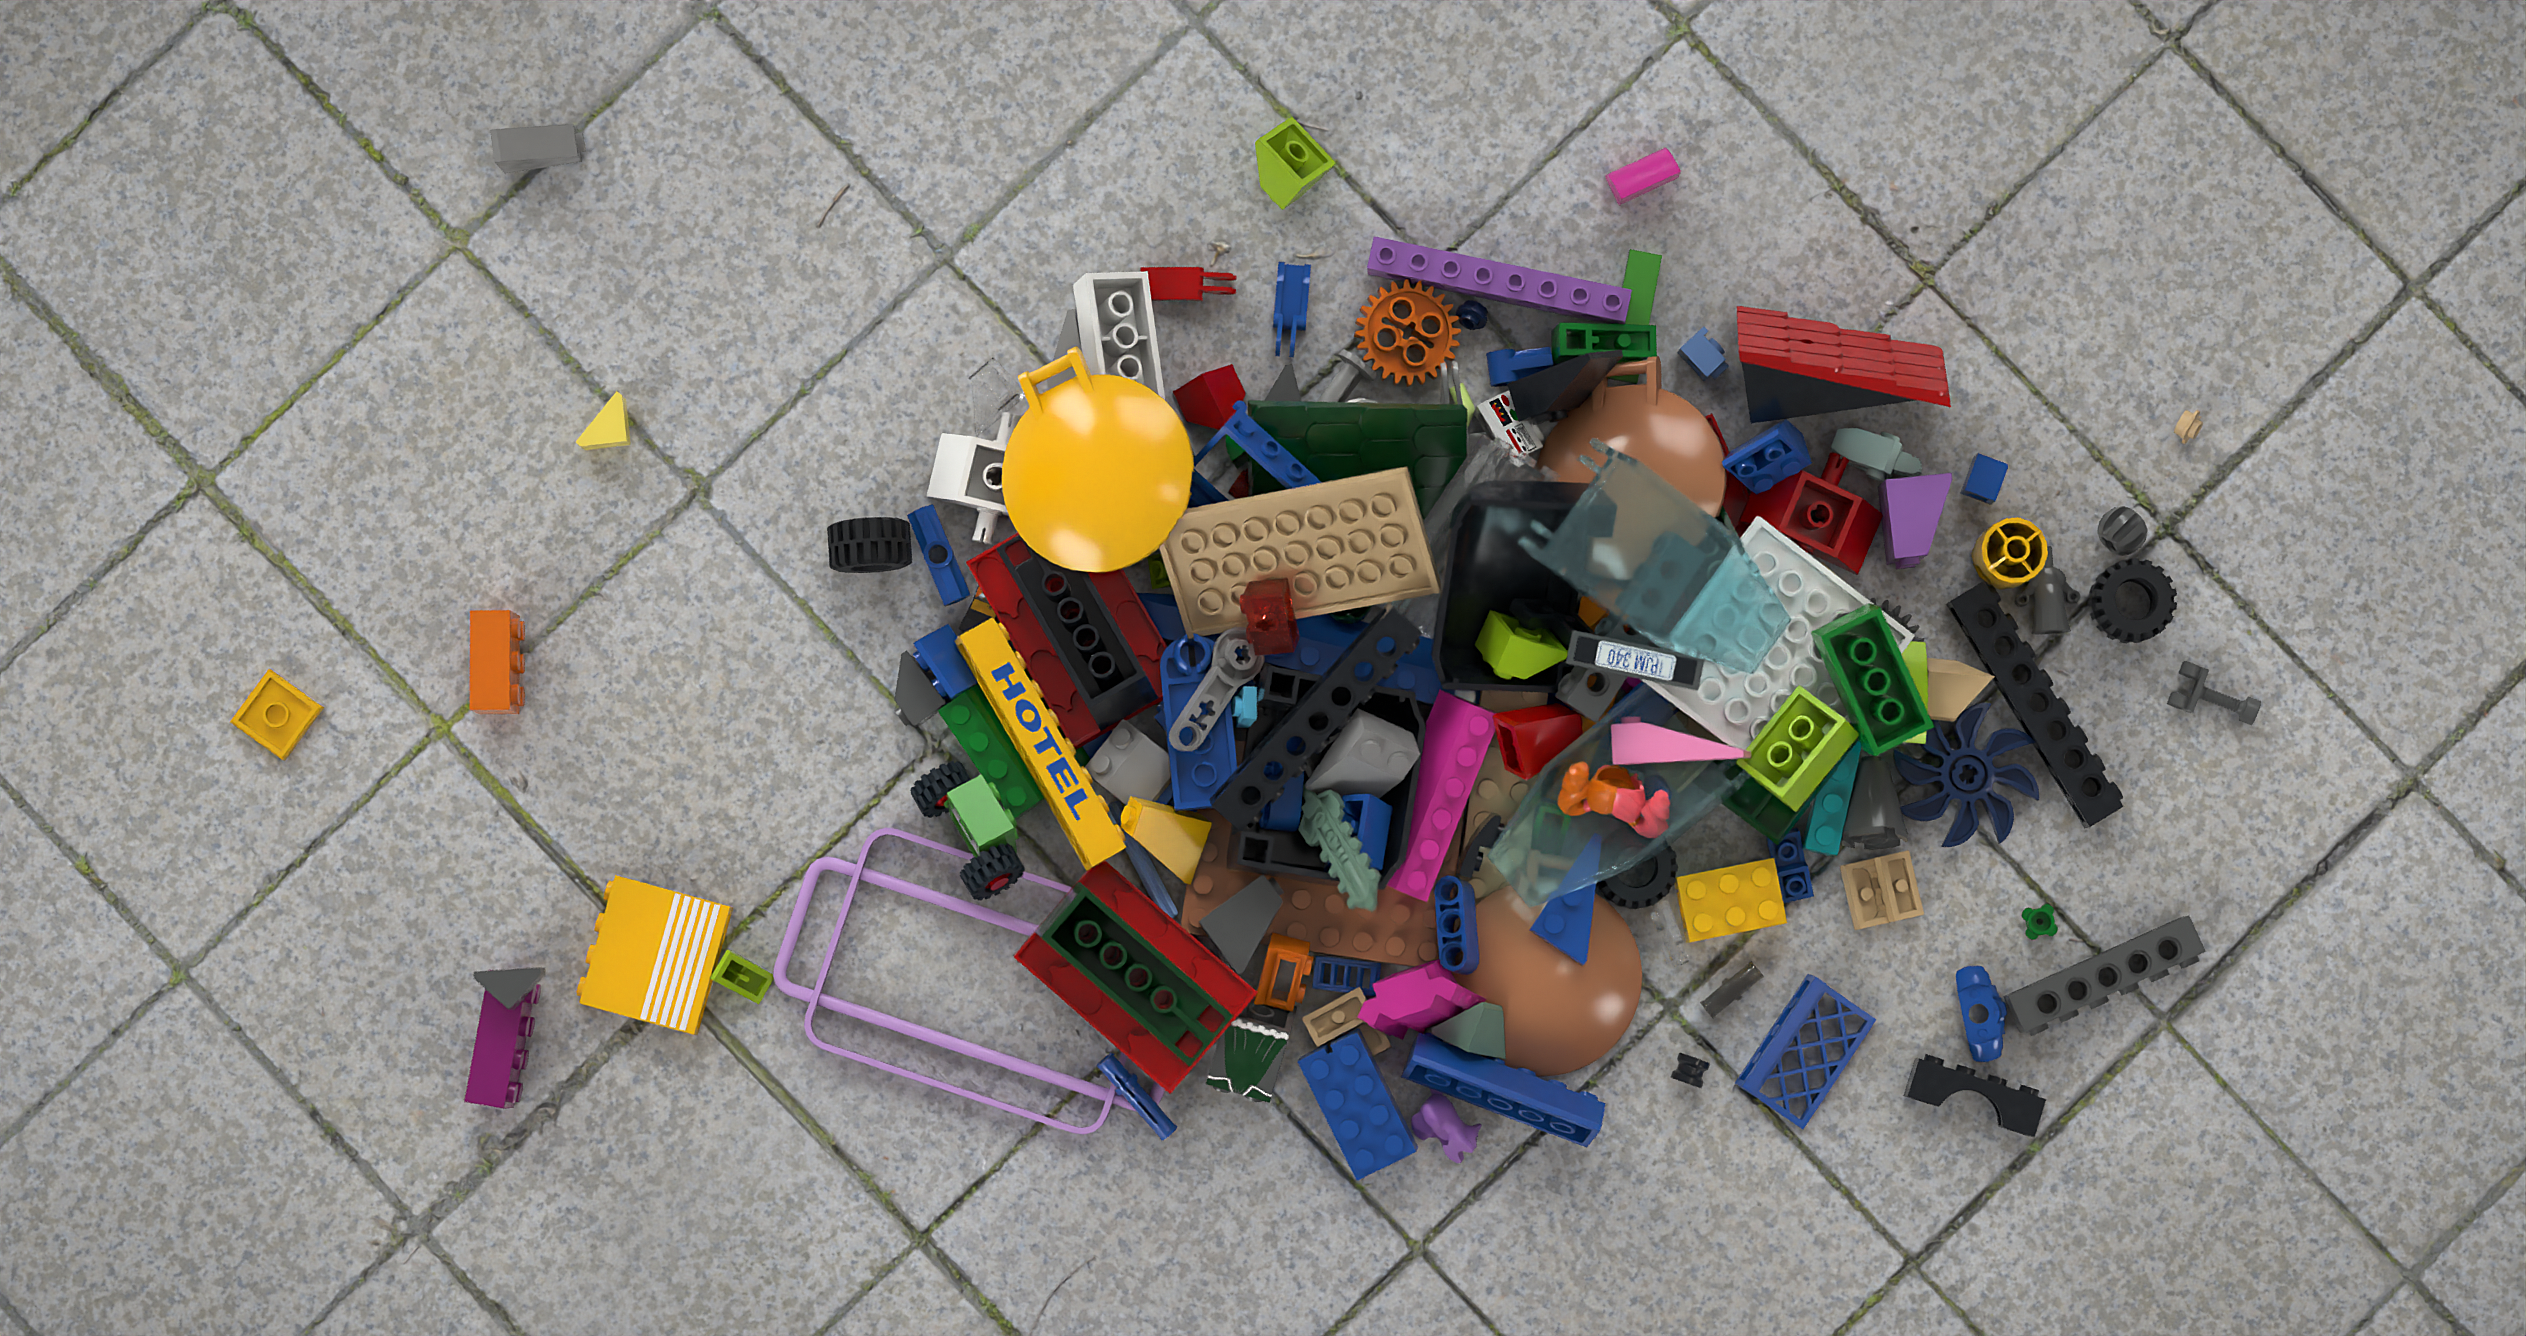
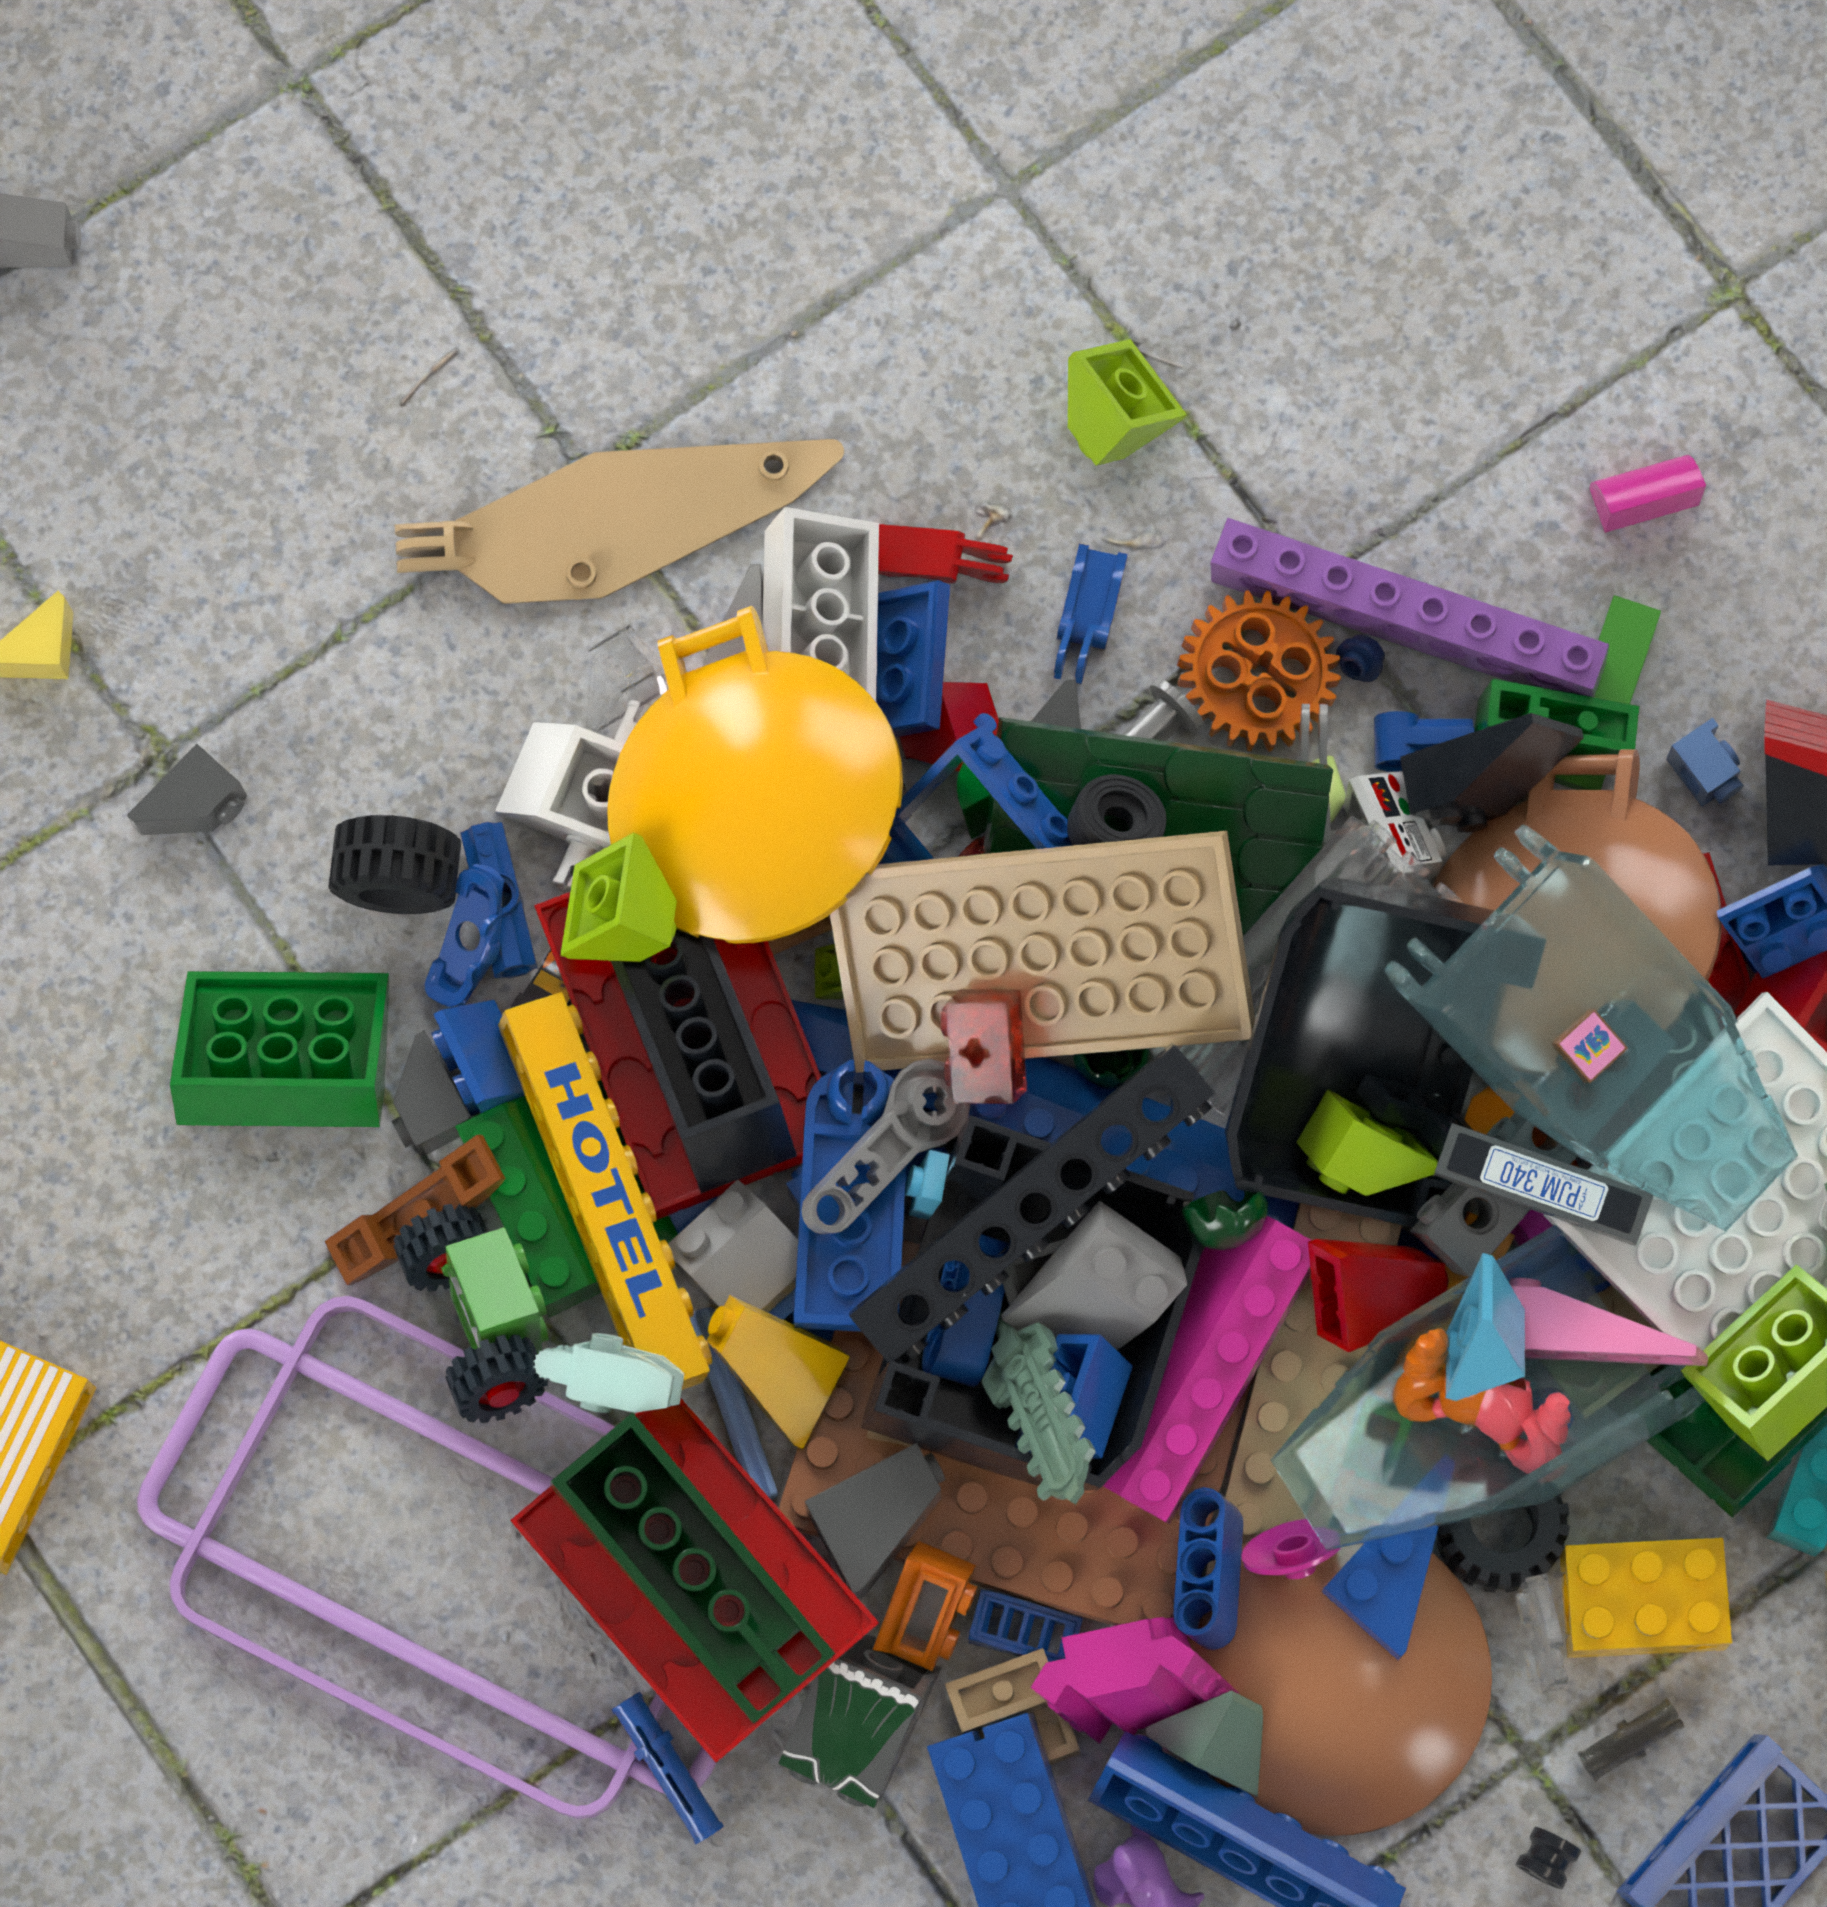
camera: 15 degrees right, 10 degrees down
lime slope [710,949,774,1004] -> none
black slope [1456,813,1505,878] -> none
blue slope [1765,827,1814,903] -> none
none -> dark grey slope [127,743,247,835]
none -> green slope [170,971,390,1127]
none -> dark orange slope [324,1135,506,1285]
none -> tan wing [394,439,844,604]
none -> blue piece [425,864,504,1007]
none -> light aqua hinge [533,1333,685,1413]
none -> lime slope [561,832,677,962]
none -> blue tile [876,580,950,737]
none -> black tyre [1067,774,1166,846]
none -> dark green hair [1182,1190,1268,1250]
none -> dark pink dish [1241,1518,1346,1579]
none -> medium azure slope [1446,1253,1525,1401]
none -> tile [1551,1009,1628,1084]

